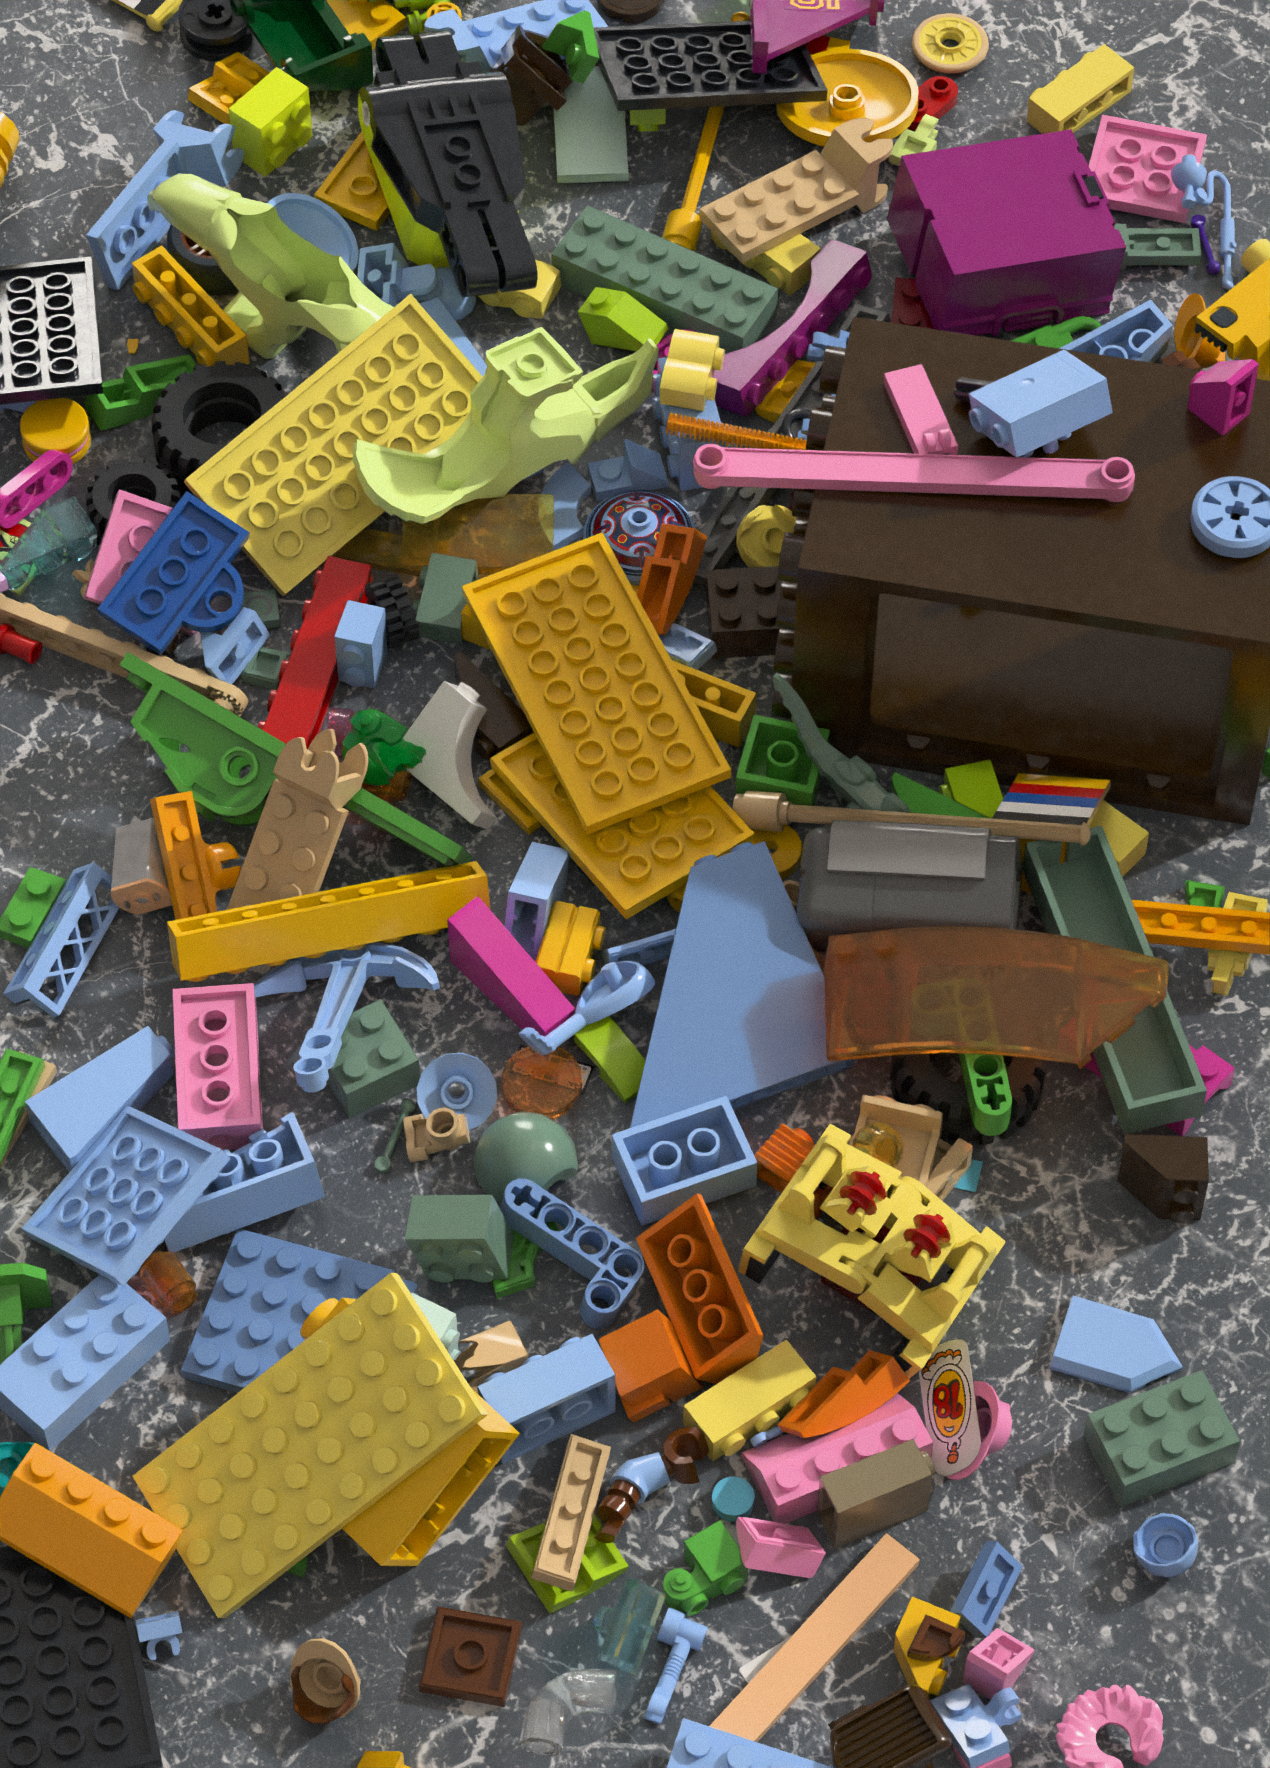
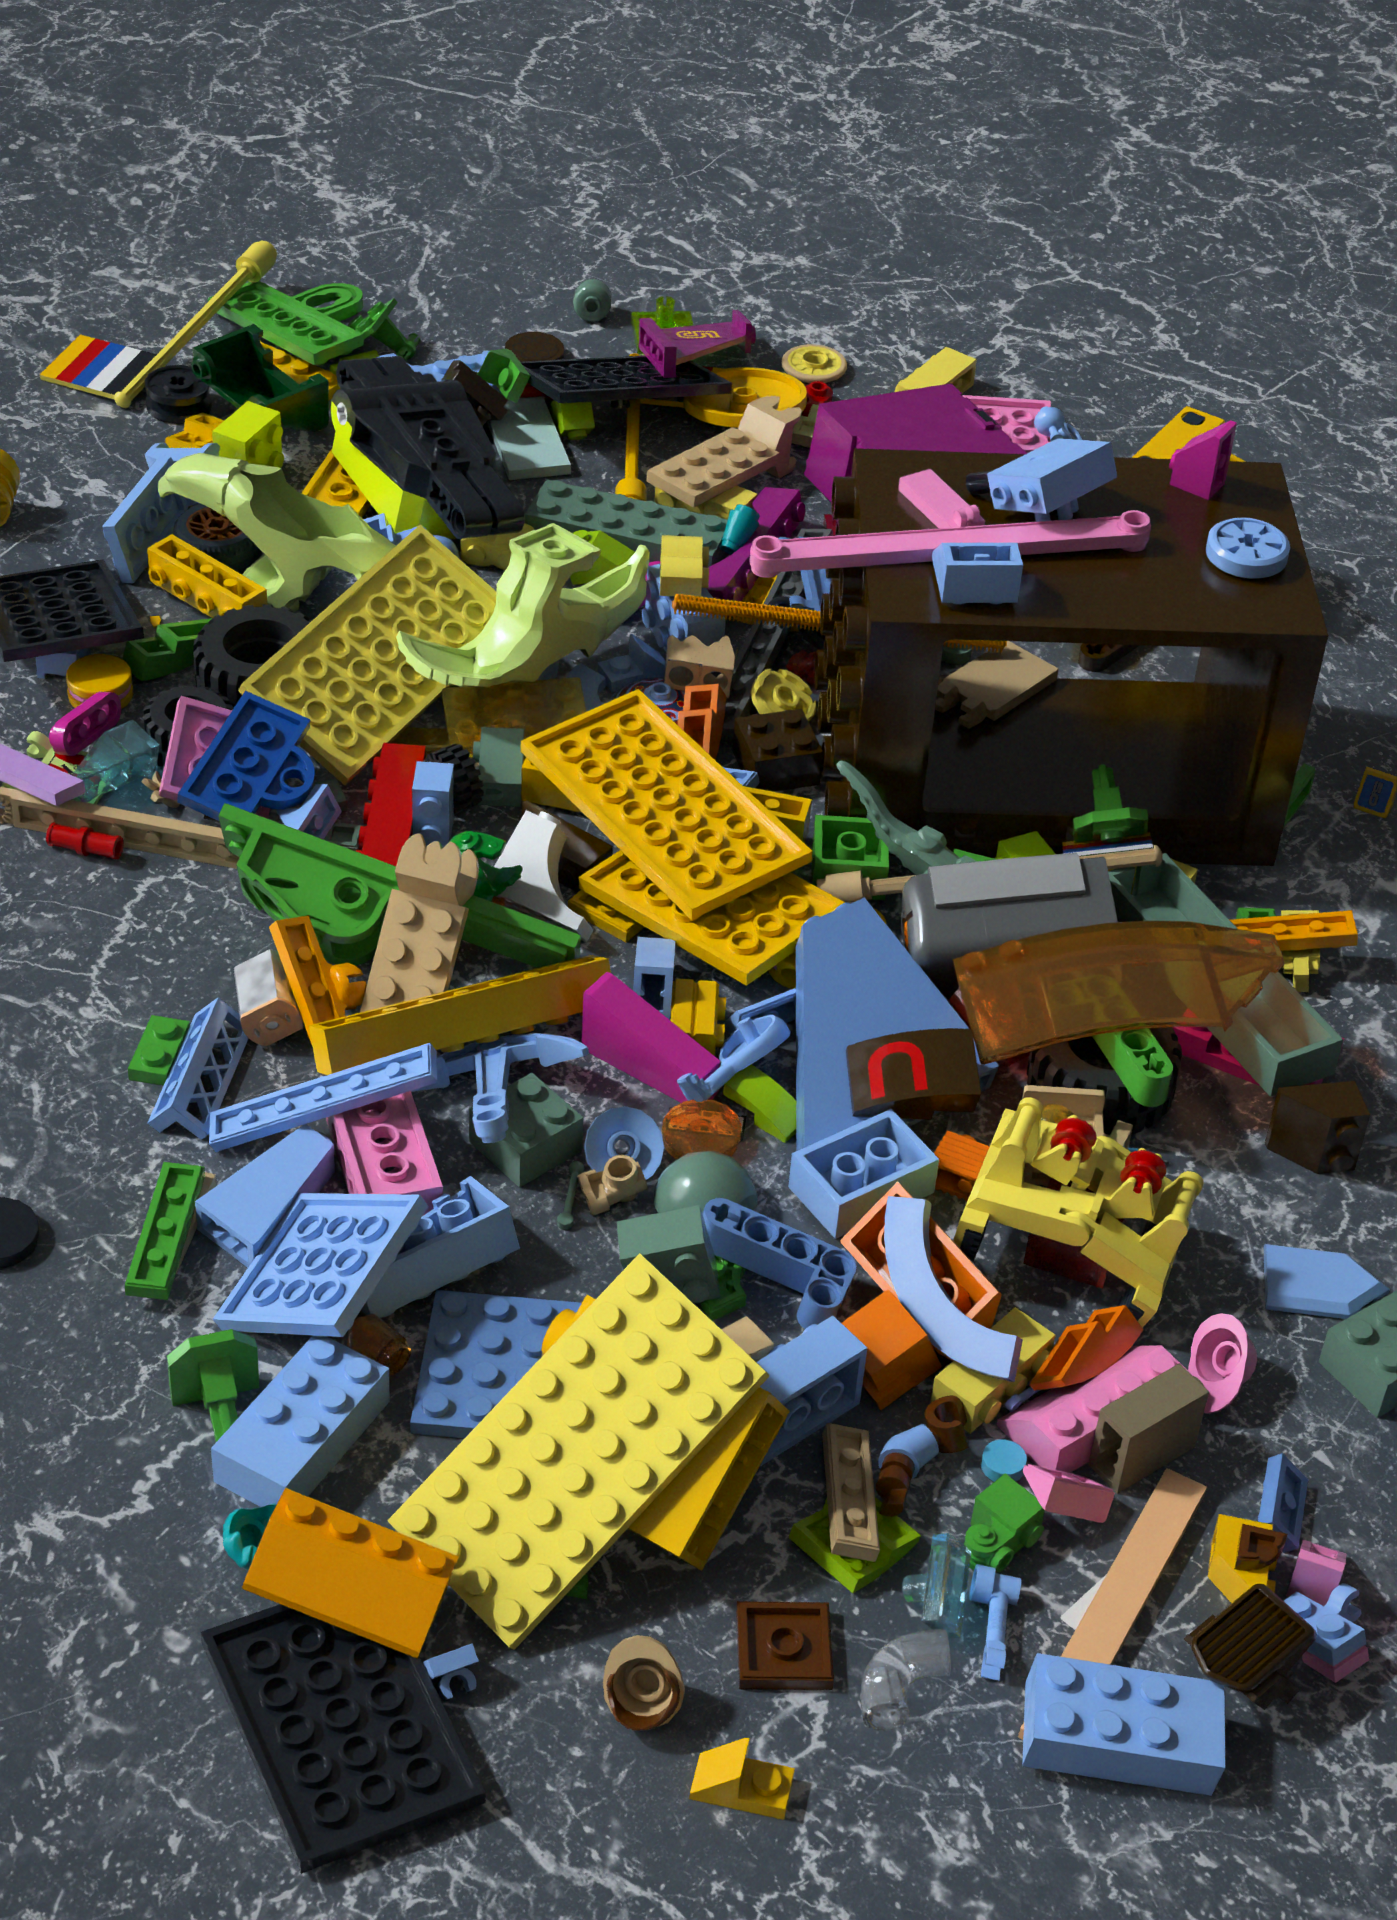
camera: 15 degrees left, 15 degrees down
sticker [919,1339,981,1476] -> none
none -> light blue tile [209,1043,437,1152]
none -> tan piece [664,635,738,698]
none -> teal cone [720,504,760,555]
none -> dark brown slope [846,1028,981,1120]
none -> tile [884,1196,1023,1382]
none -> light blue slope [932,543,1023,604]
none -> bright green piece [1073,764,1148,843]

